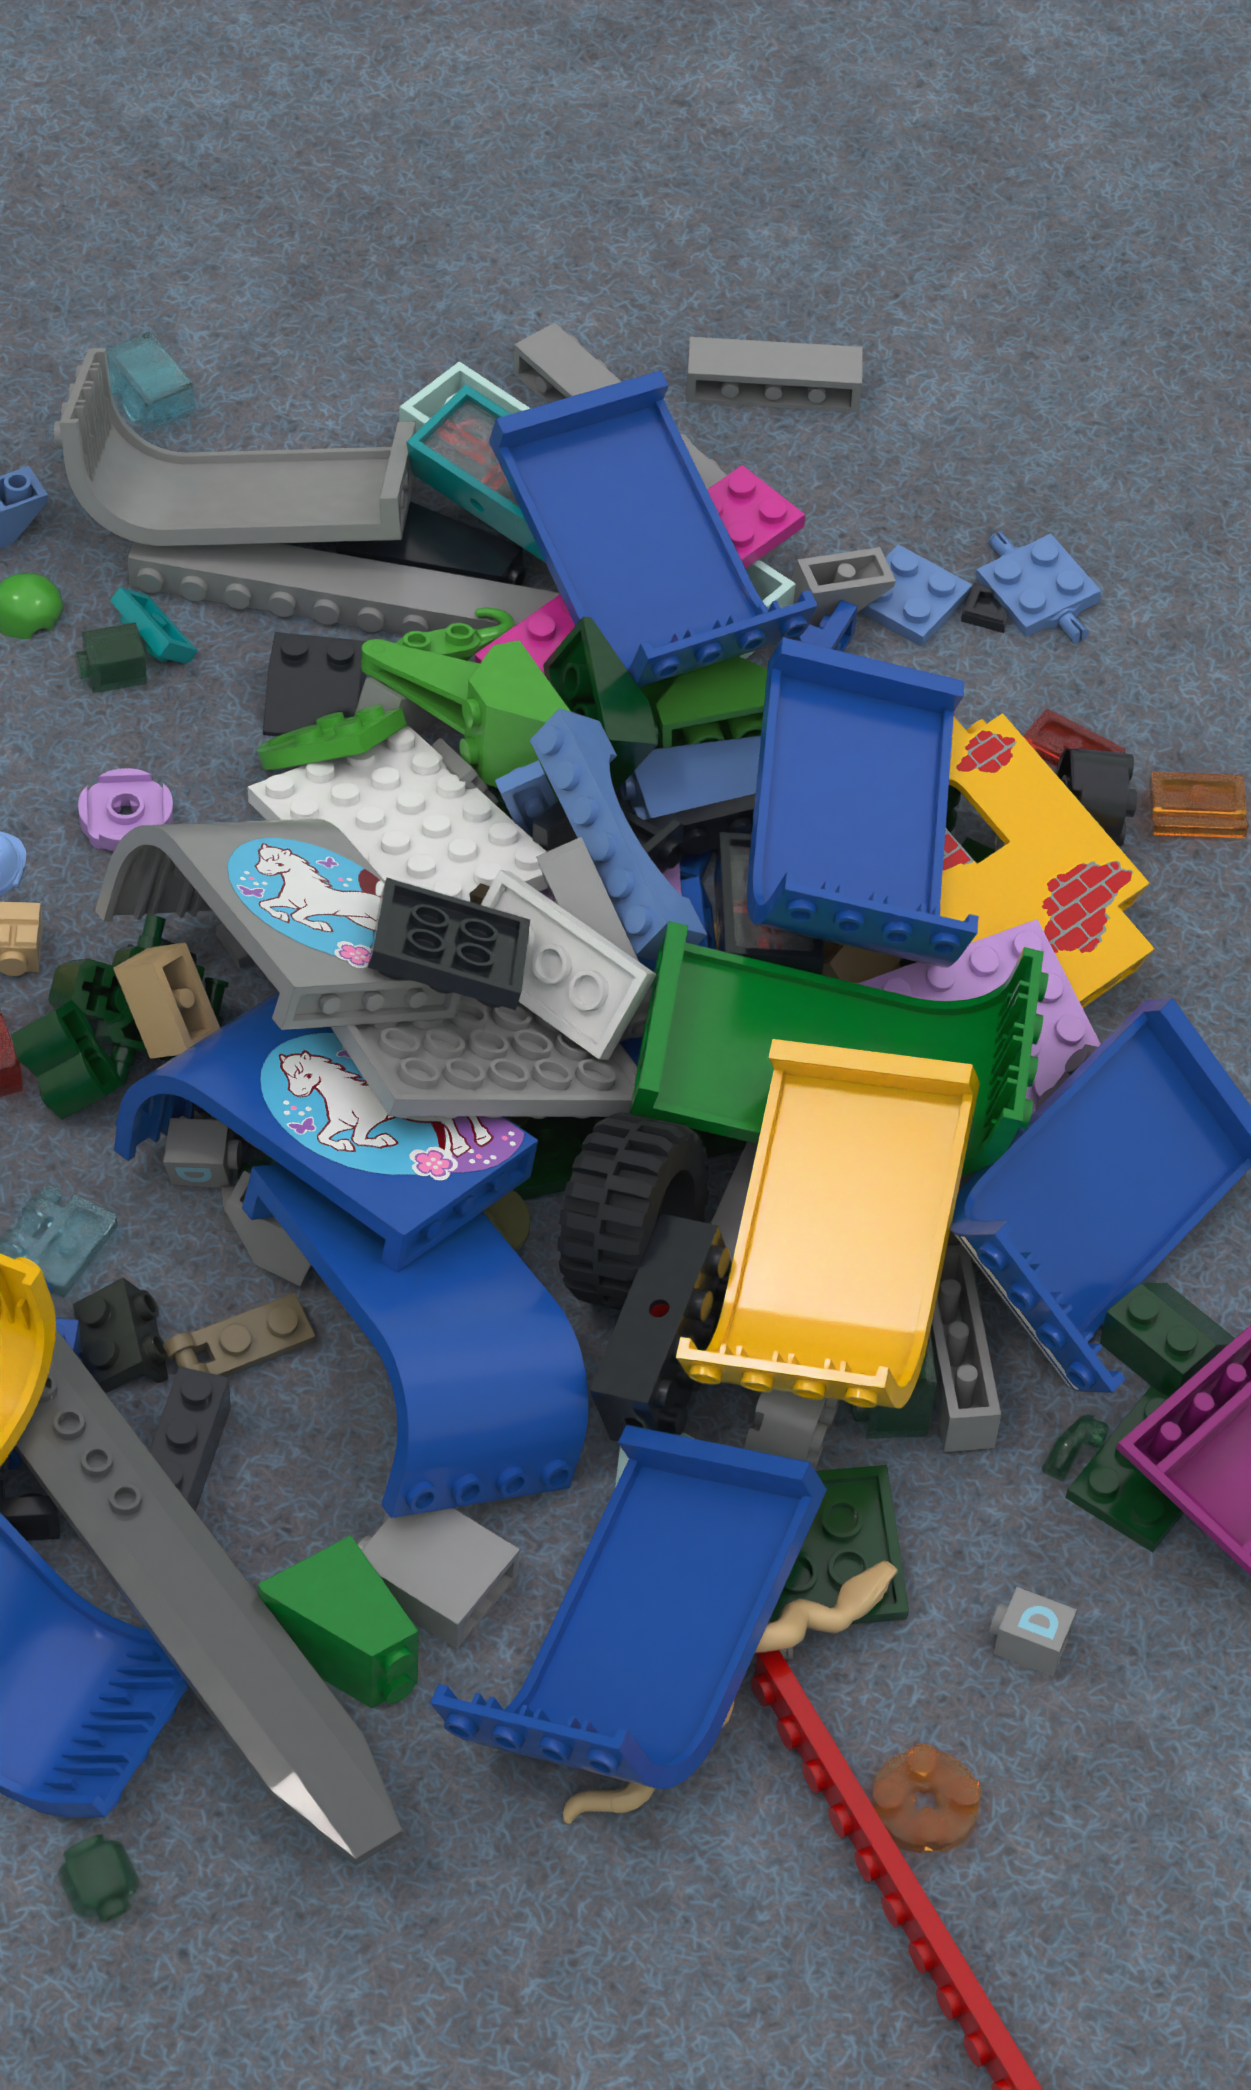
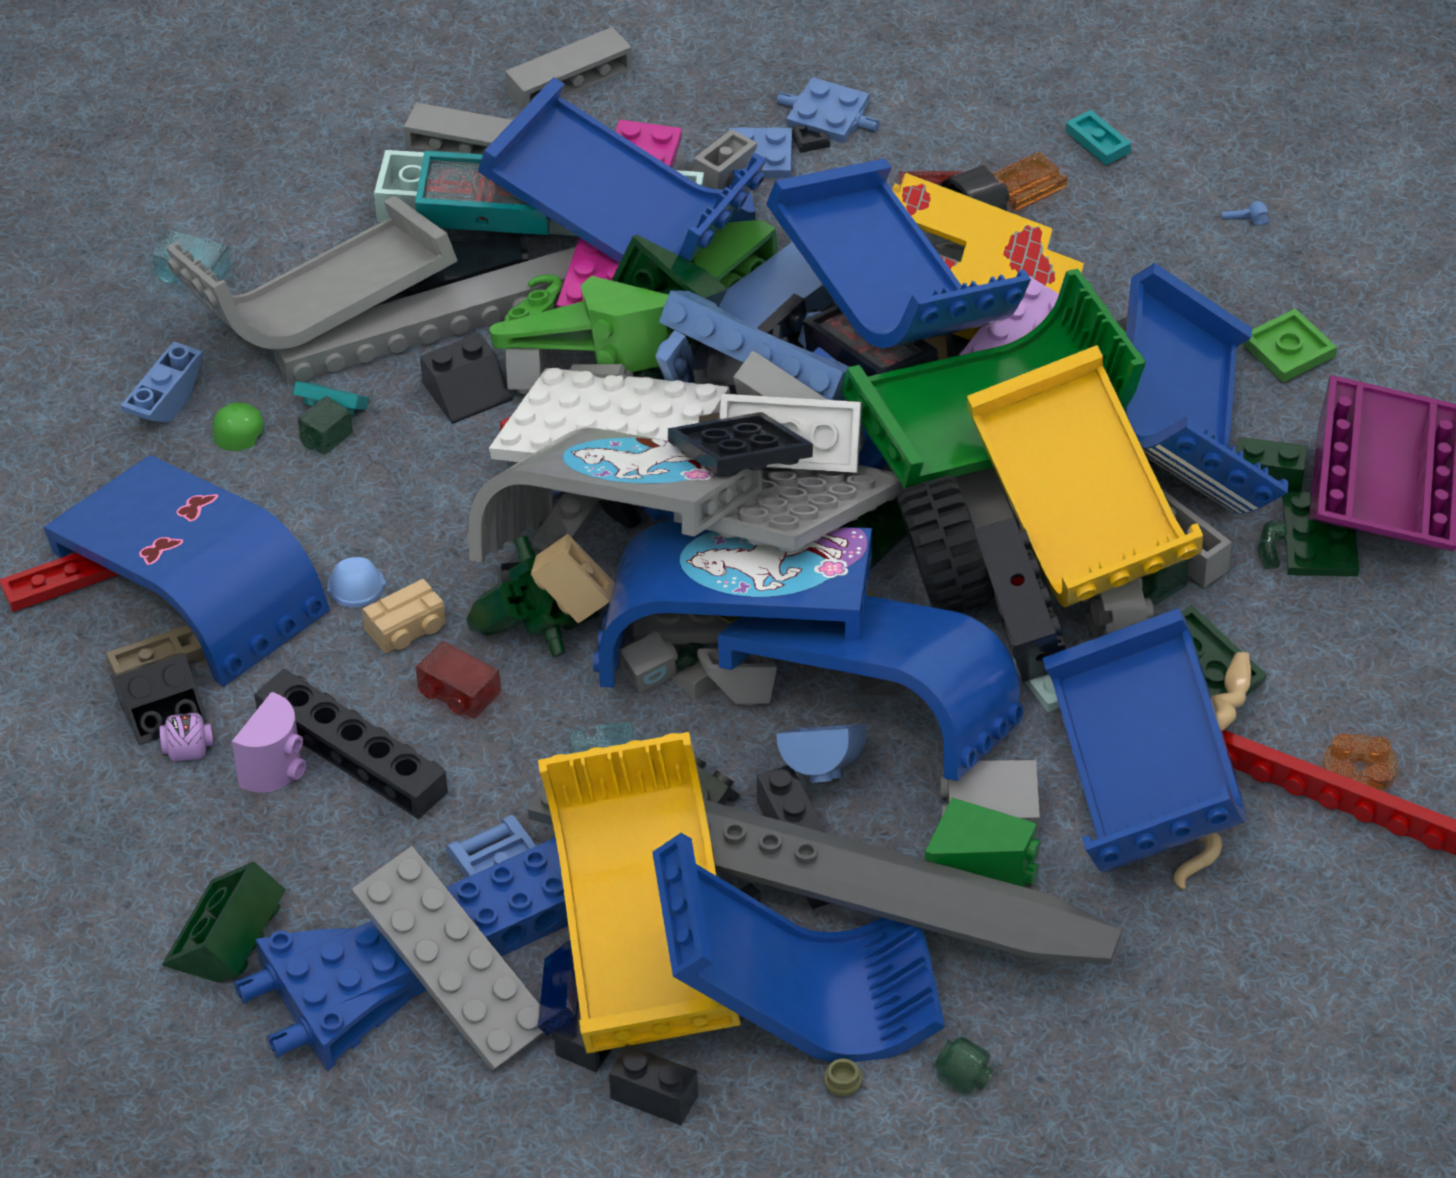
camera: 30 degrees left, 5 degrees down
dark green brick [11,1000,122,1120] -> none
lavender plate [78,768,173,852] -> none
dark tan plate [163,1293,316,1377] -> none
bright green plate [257,704,407,770] -> none
light grey brick [989,1587,1077,1677] -> none
none -> medium blue brick [776,723,867,783]

